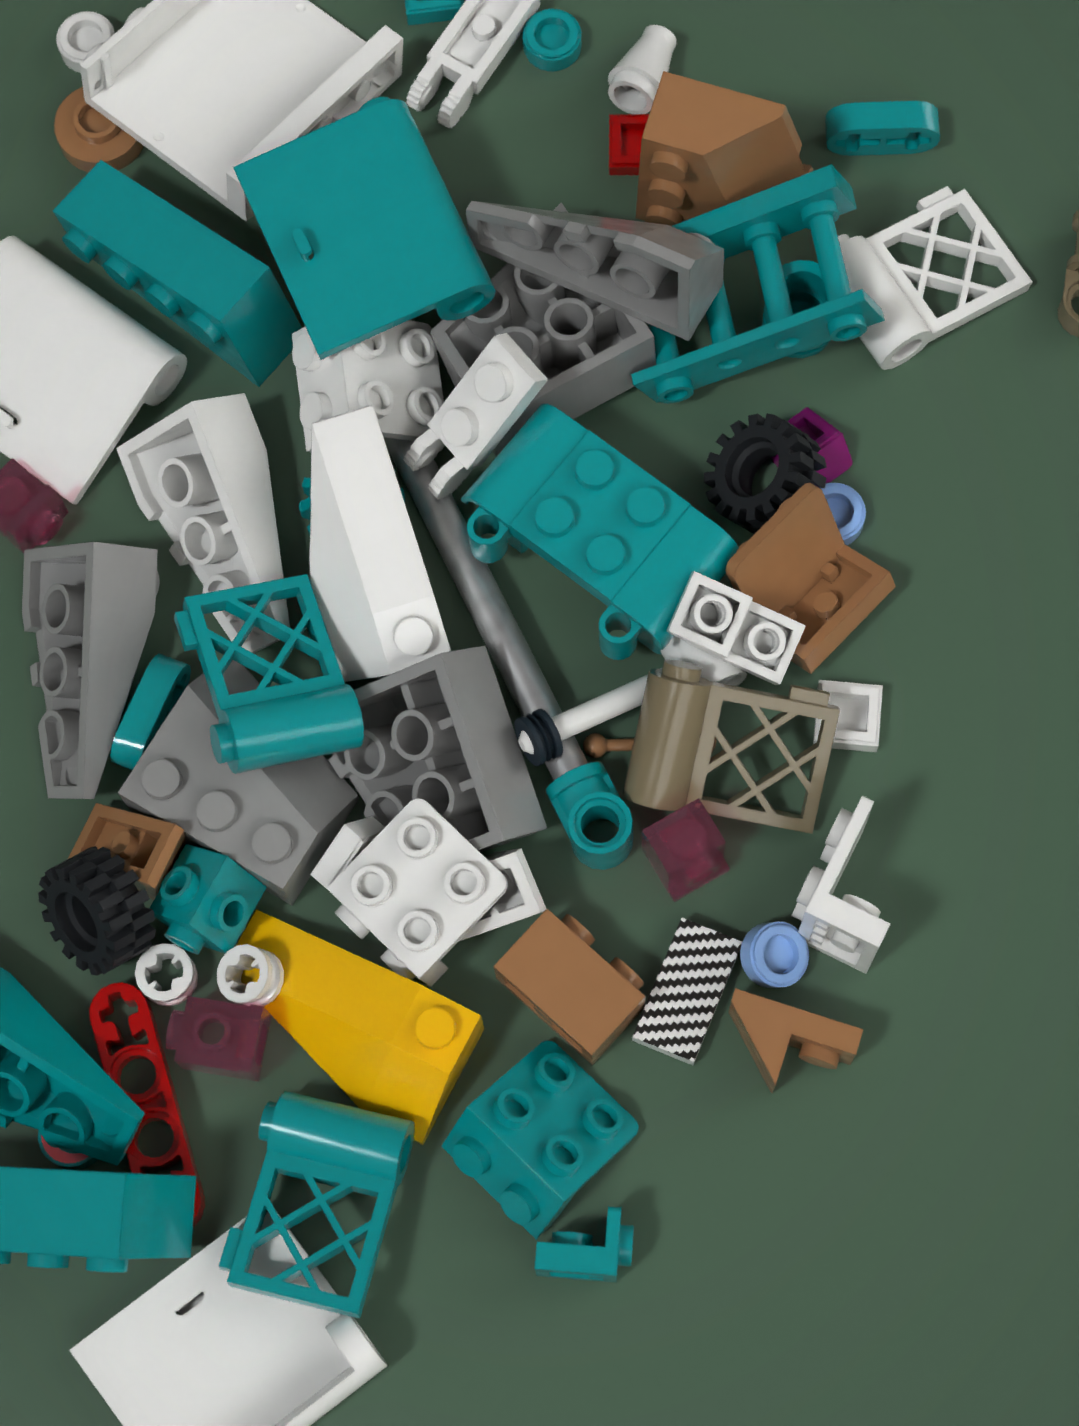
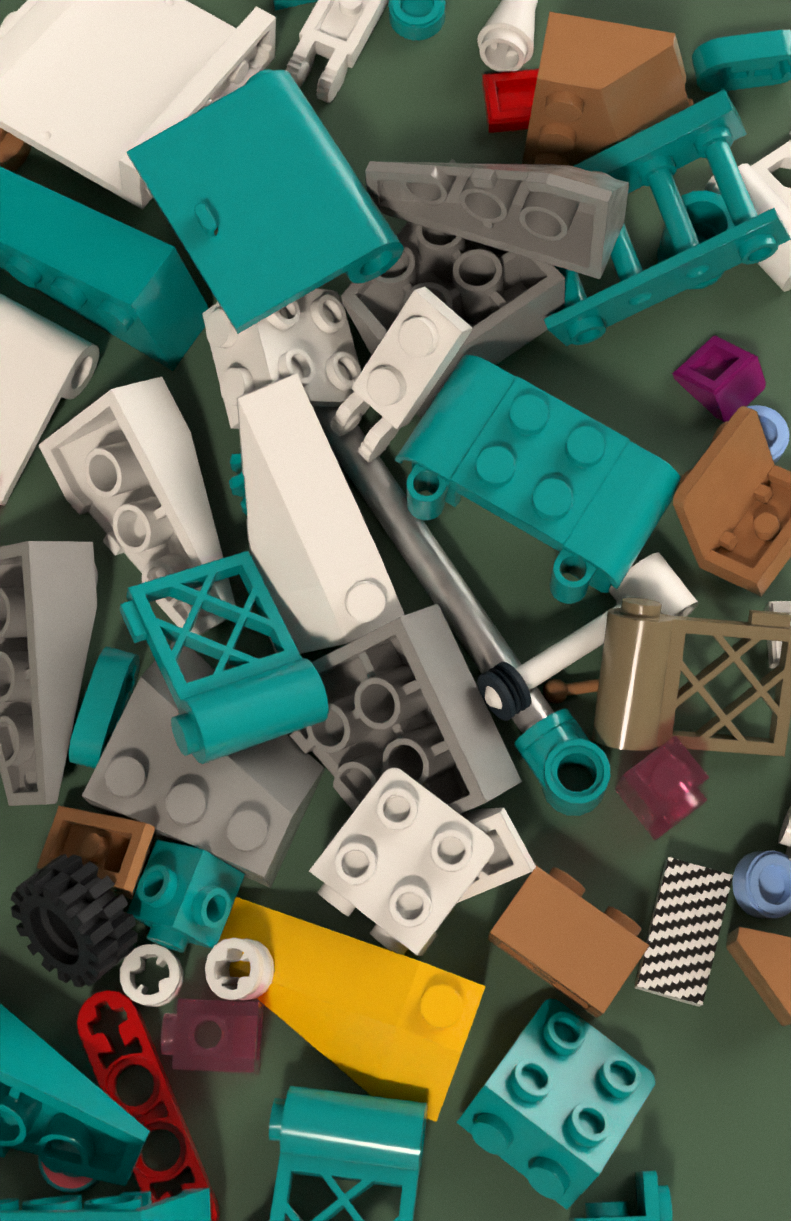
camera: 10 degrees left, 0 degrees up
white tile [310,816,385,889] -> none
white slope [667,571,806,685] -> none
black tyre [704,413,827,534] -> none

